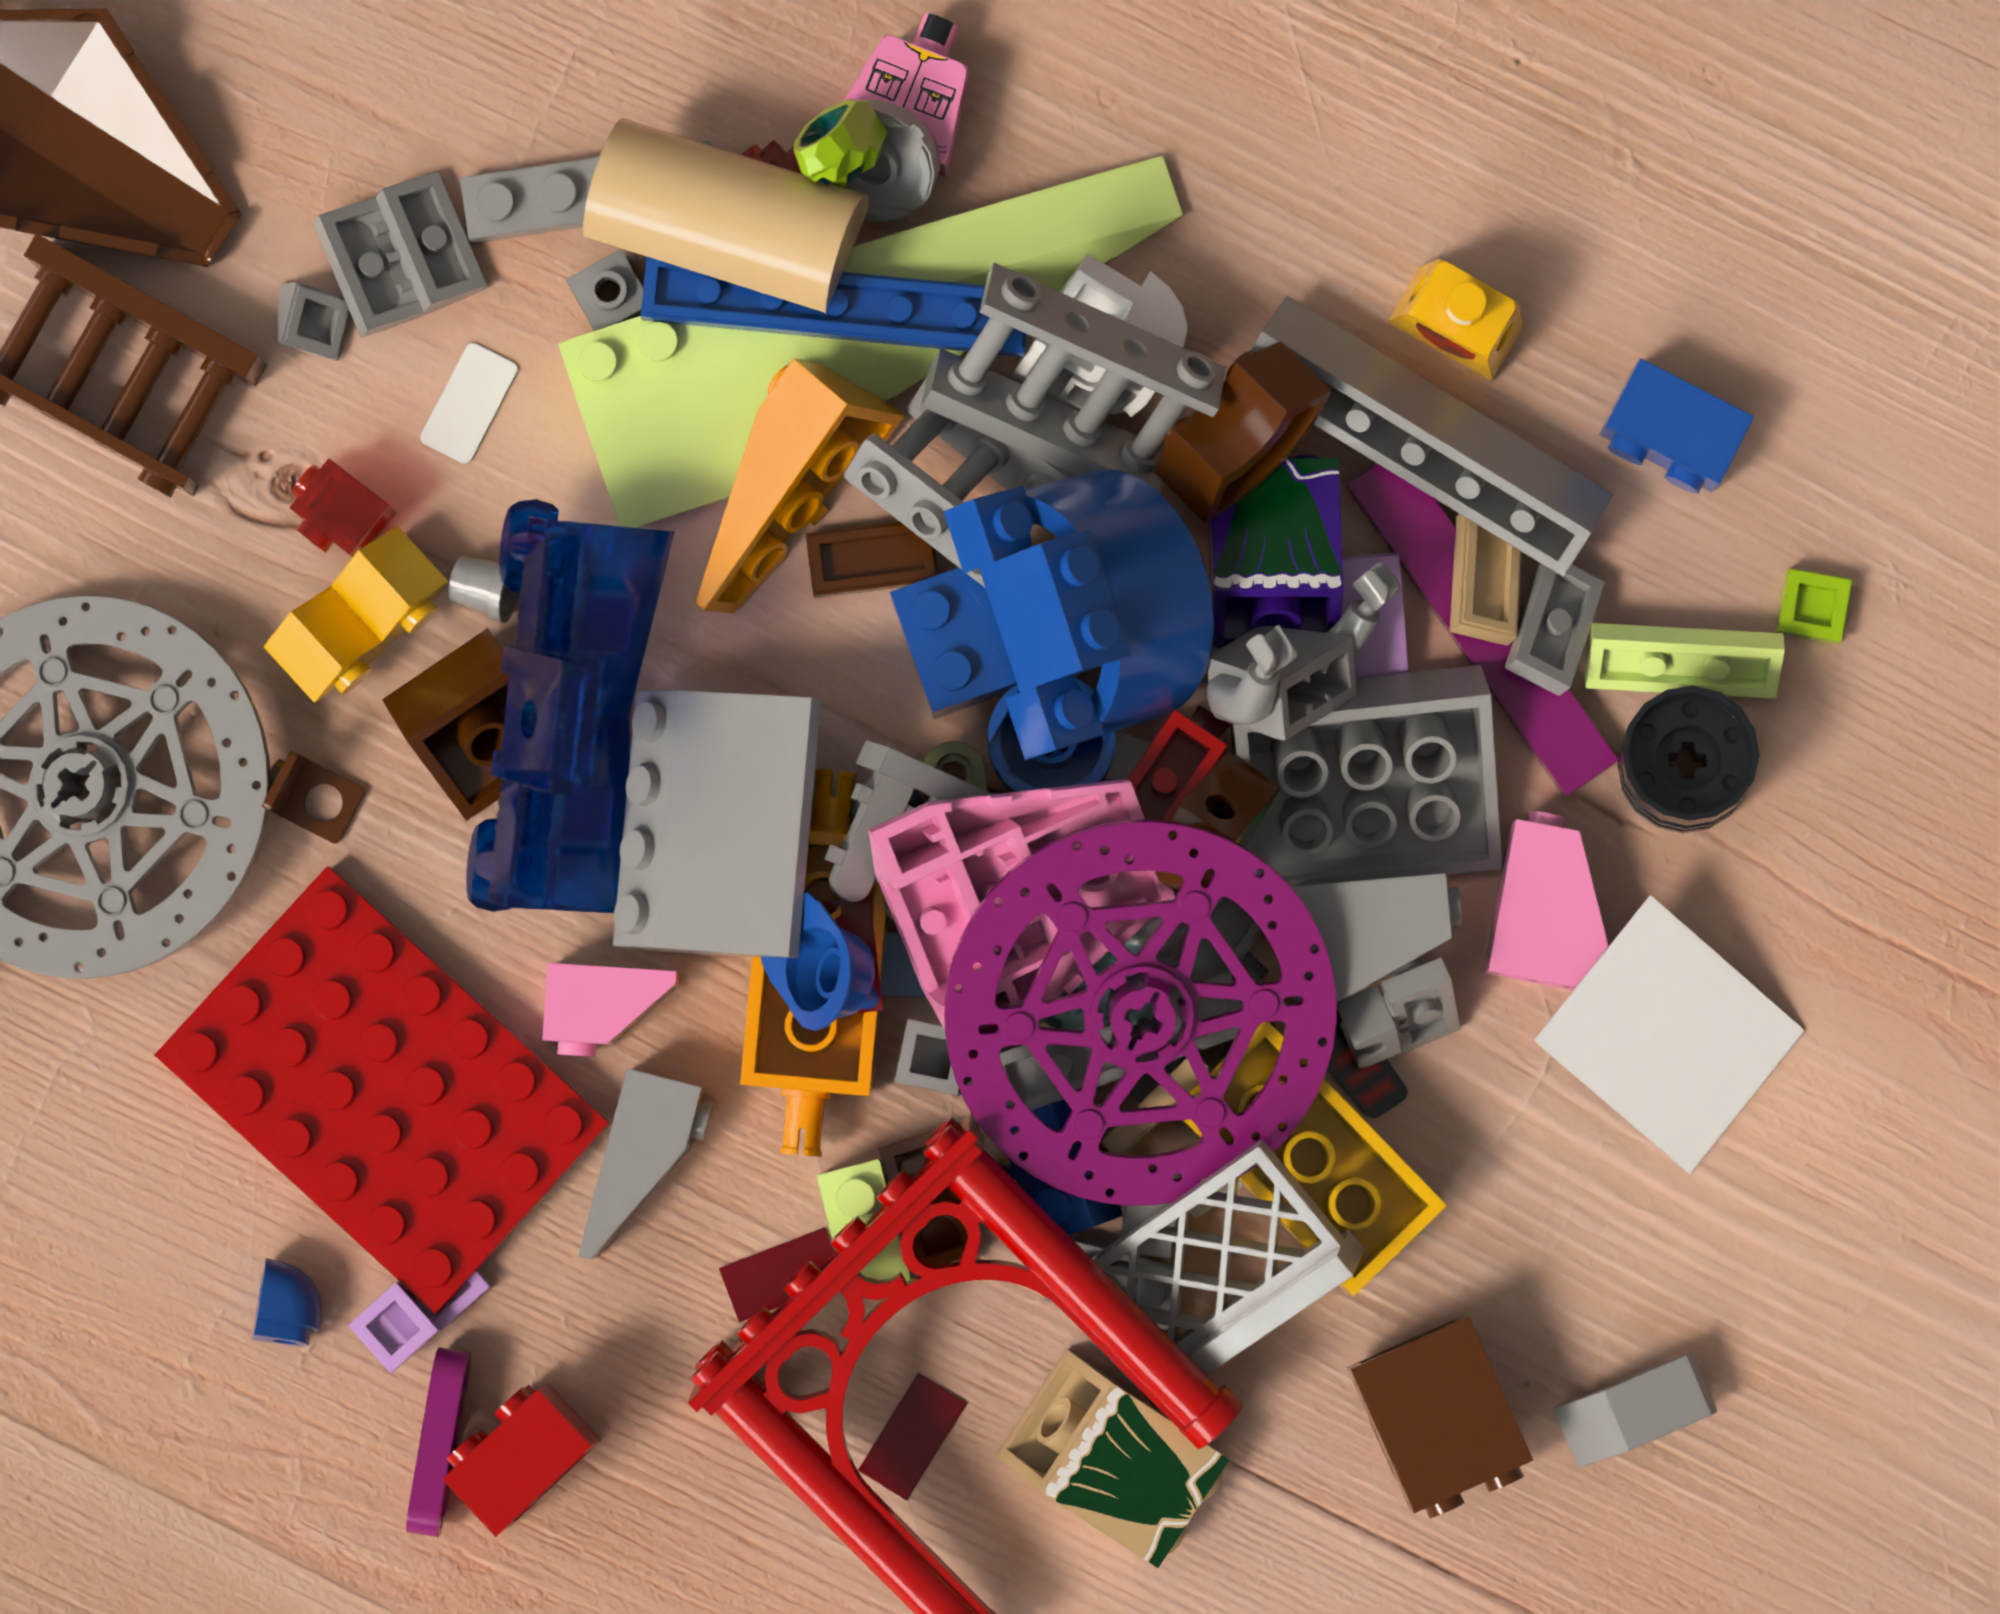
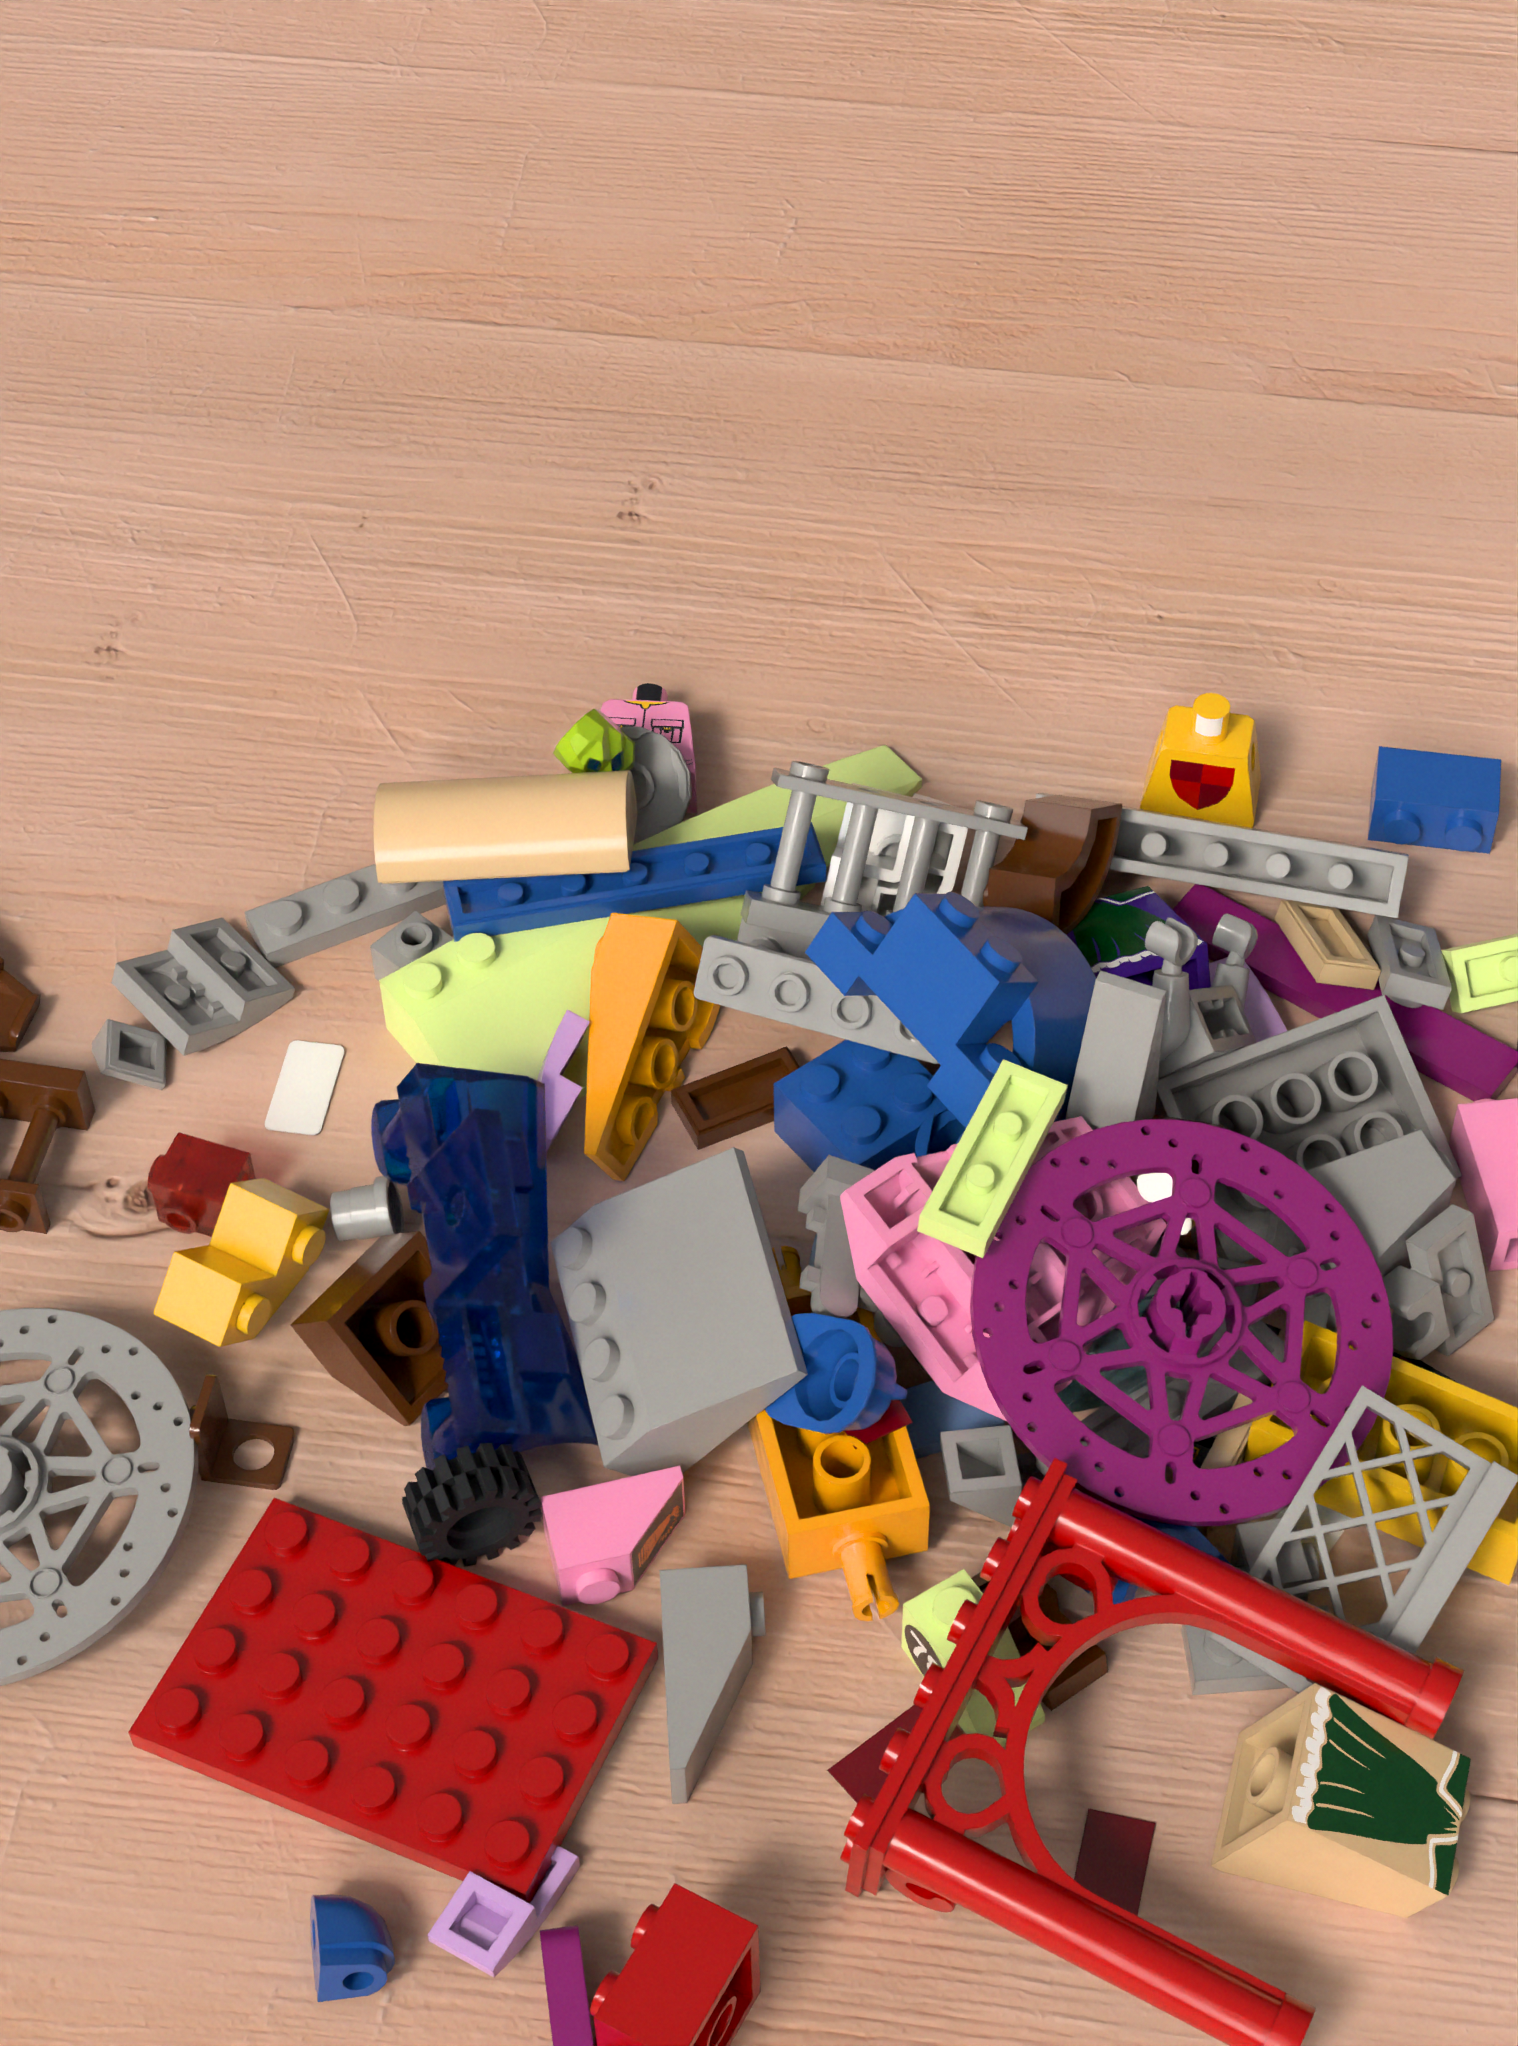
camera: 20 degrees left, 35 degrees down
none -> black tyre [402,1443,542,1567]
none -> lavender slope [529,1009,590,1161]
none -> yellowish green plate [917,1059,1068,1258]
none -> light grey slope [1066,970,1166,1130]

